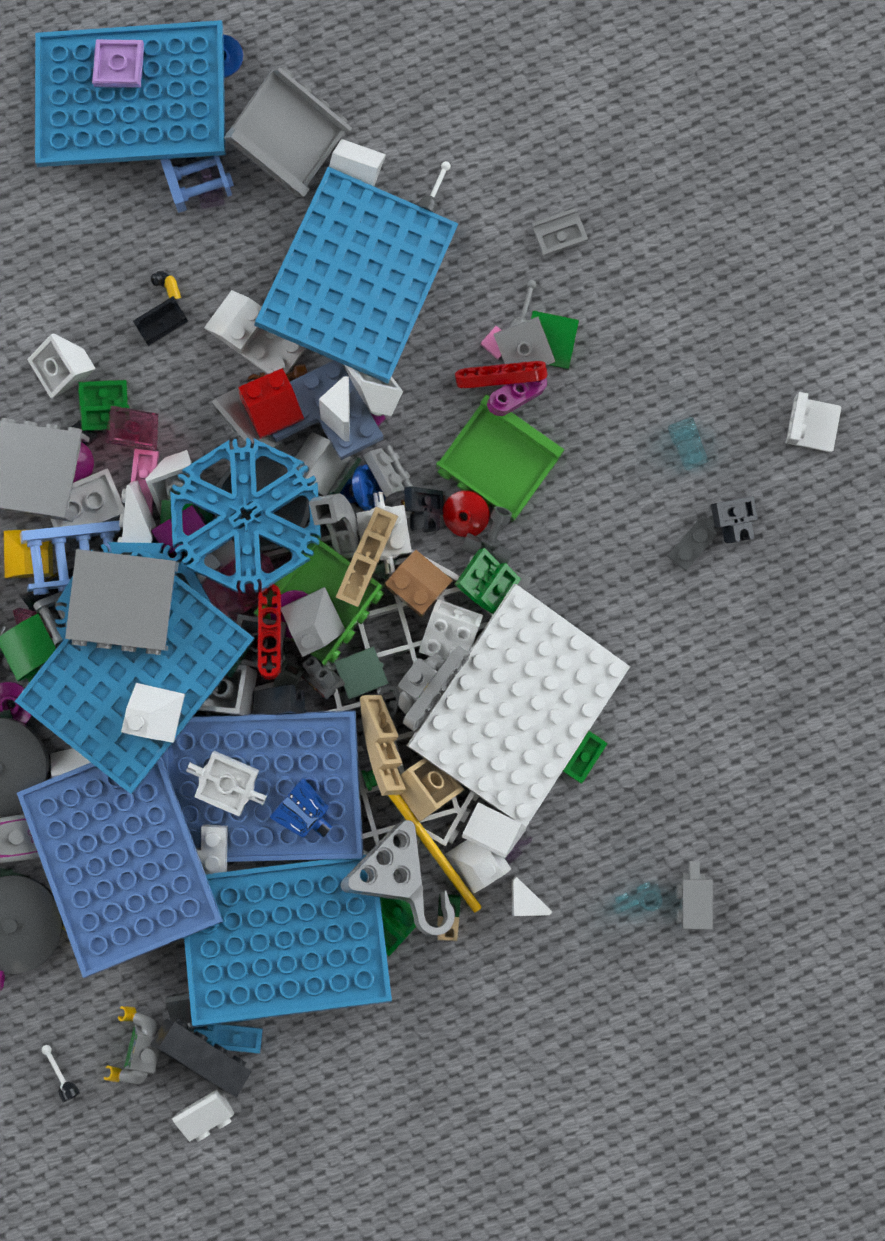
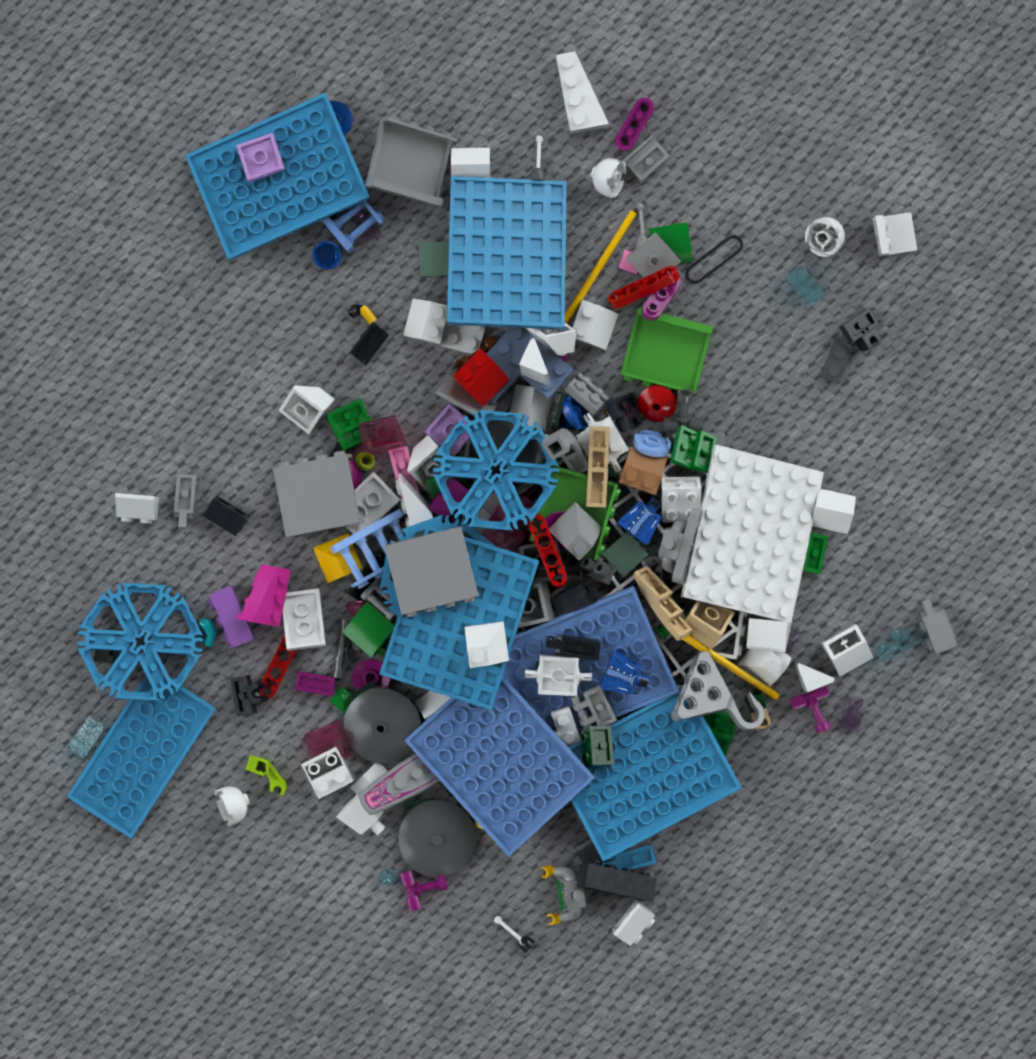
camera: 10 degrees left, 5 degrees up
none -> blue hair [312,241,342,270]
none -> lime plate [356,451,375,471]
none -> sand green piece [419,240,449,278]
none -> lavender plate [425,403,470,456]
none -> black hinge [545,634,601,661]
none -> white wedge [556,51,609,134]
none -> yellow piece [565,210,637,324]
none -> light grey plate [571,684,617,728]
none -> white slope [573,300,618,351]
none -> dark green bracket [580,725,614,768]
none -> white cylinder [591,158,626,198]
none -> magenta plate [615,98,654,151]
none -> blue torso [617,497,662,545]
none -> light blue tile [632,430,671,457]
none -> black piece [686,235,743,283]
none -> magenta bar [790,685,831,734]
none -> white cylinder [805,217,845,257]
none -> white slope [812,489,856,534]
none -> white slope [821,624,873,677]
none -> clear purple plate [839,696,863,732]

